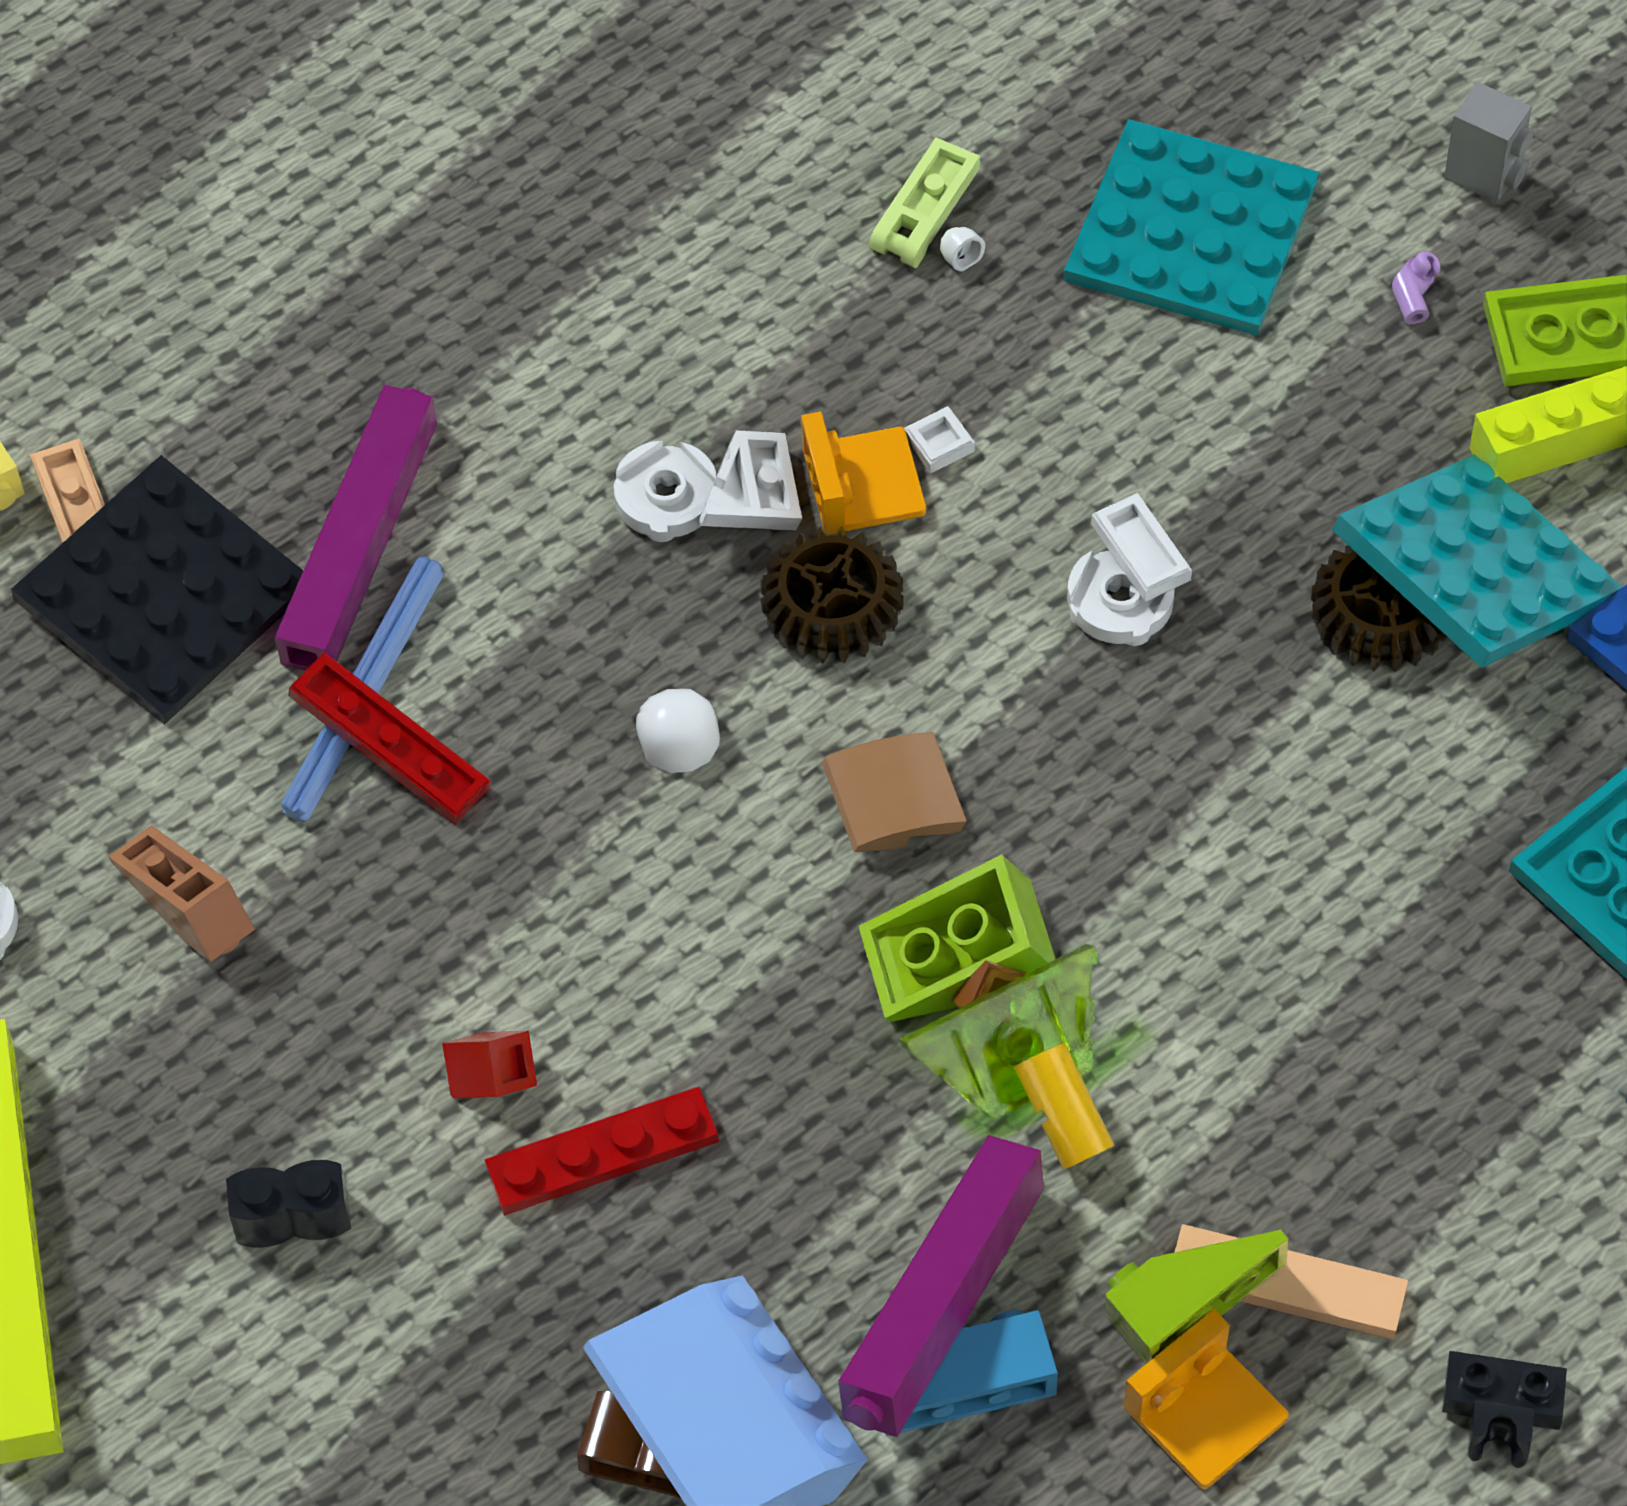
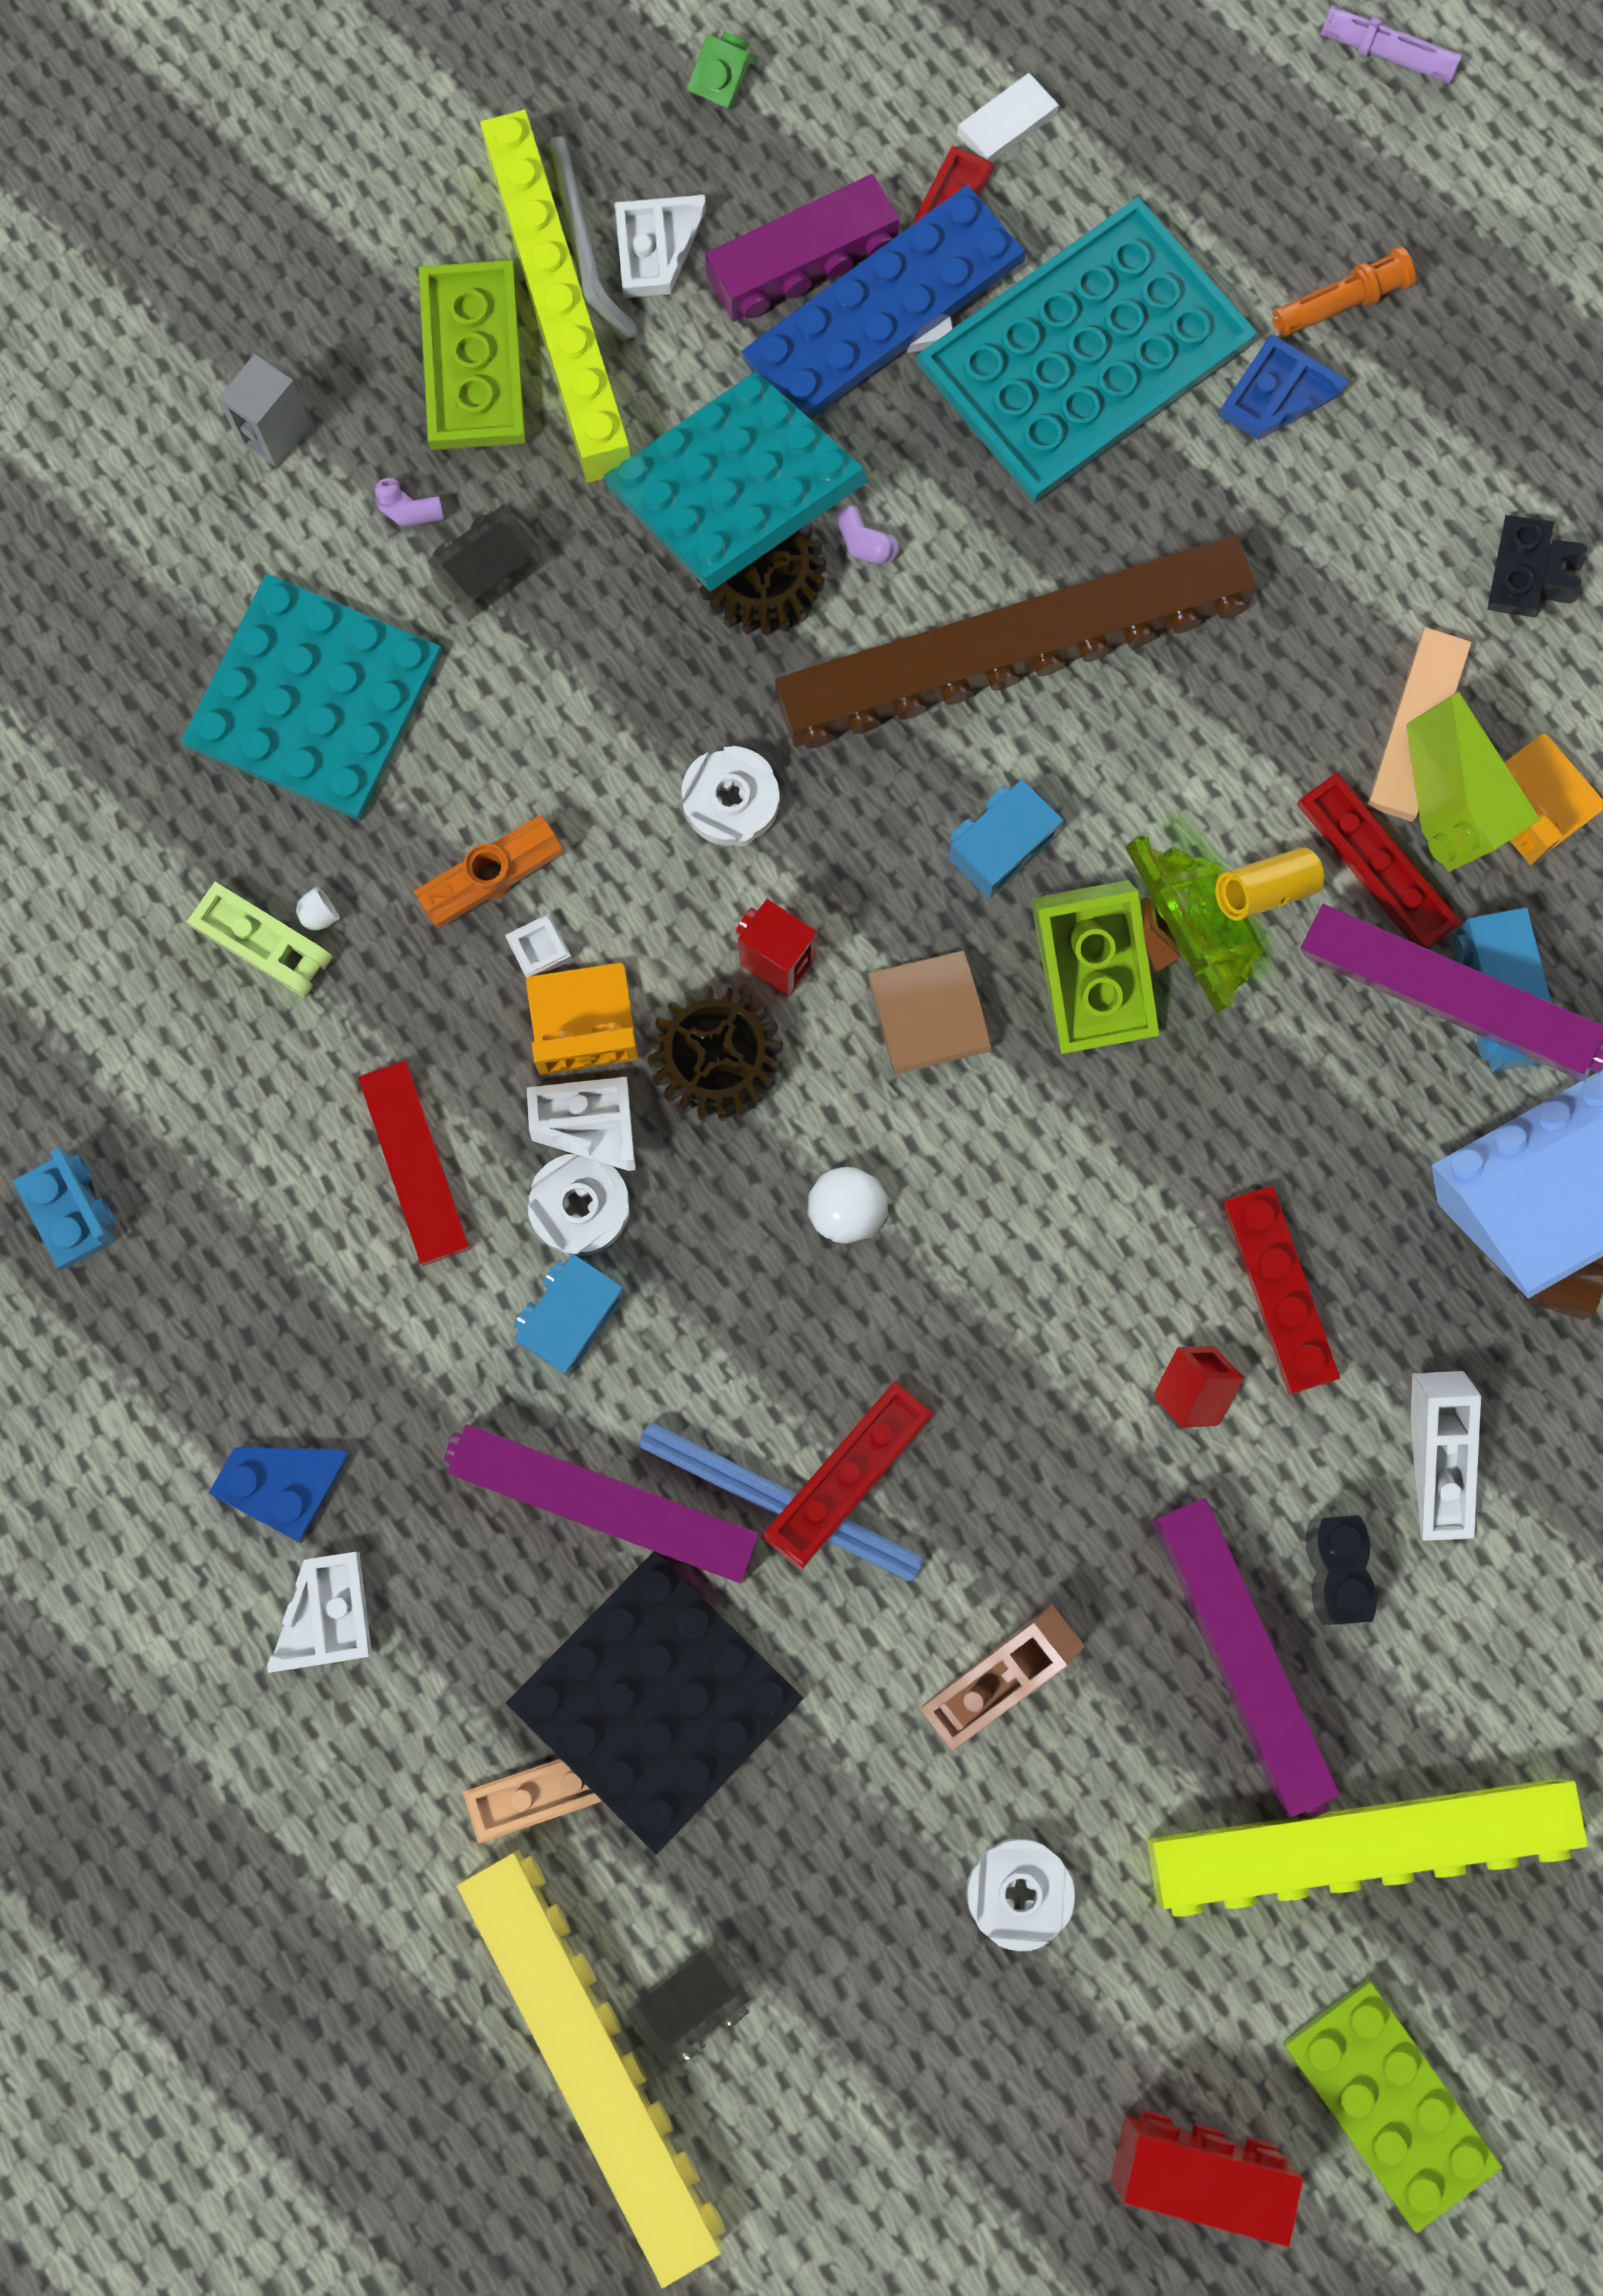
camera: 90 degrees left, 20 degrees up
white tile [1091,493,1192,602] -> none
none -> dark azure bracket [12,1147,116,1270]
none -> blue wing [208,1447,351,1543]
none -> white wing [267,1552,372,1673]
none -> red tile [358,1060,471,1266]
none -> orange piece [413,815,564,930]
none -> clear smoke brick [427,504,544,622]
none -> dark azure brick [513,1253,626,1378]
none -> red brick [736,898,817,997]
none -> reddish brown brick [775,535,1257,749]
none -> lavender arm [836,506,899,564]
none -> dark azure brick [948,779,1064,899]
none -> magenta brick [1151,1497,1340,1819]
none -> red tile [1297,772,1462,949]
none -> white slope [1411,1371,1481,1541]

